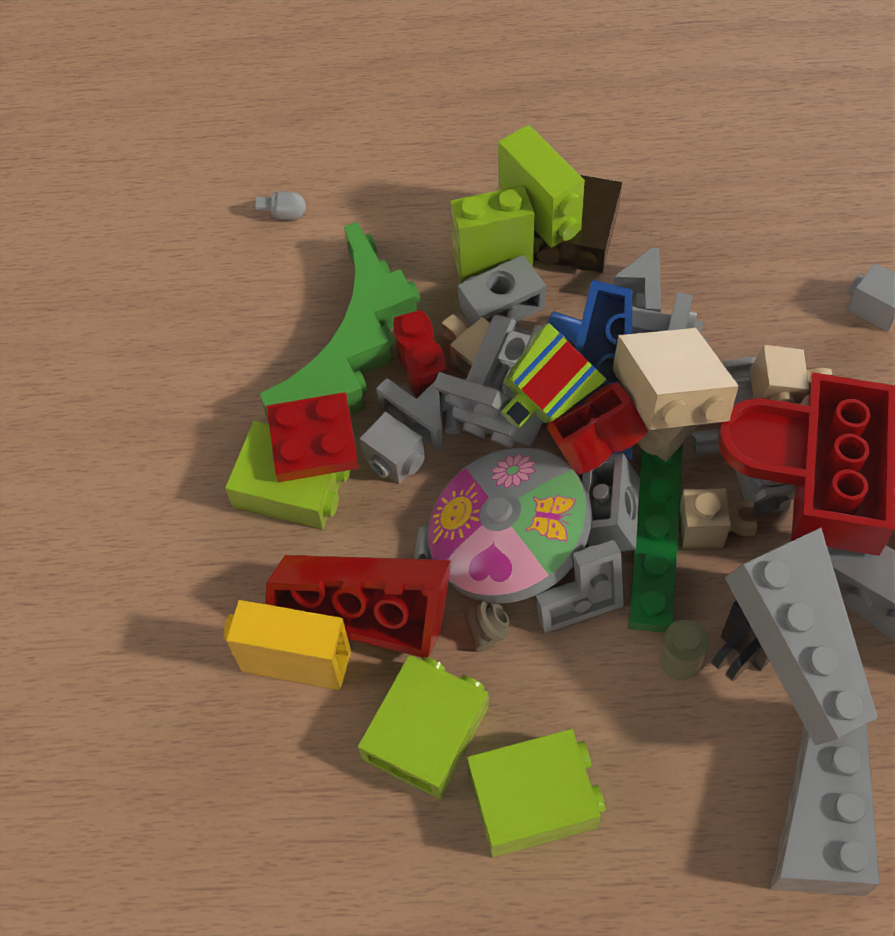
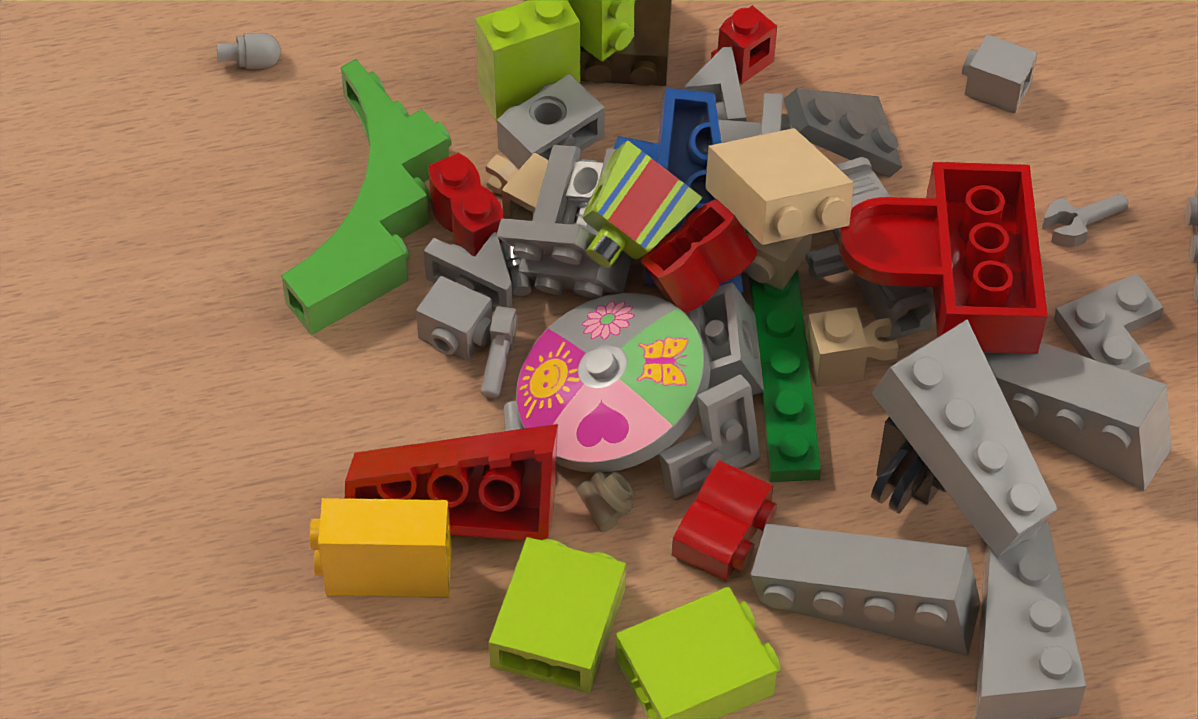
camera: 15 degrees left, 5 degrees down
lime brick [225,420,351,530] -> none
red plate [266,392,359,483] -> none
olive brick [659,619,710,680] -> none
tan brick [750,345,832,404] -> none
none -> light grey bar [481,306,518,399]
none -> red brick [671,460,777,581]
none -> red brick [711,5,777,84]
none -> light grey wedge [751,524,981,656]
none -> dark grey wing [783,88,903,177]

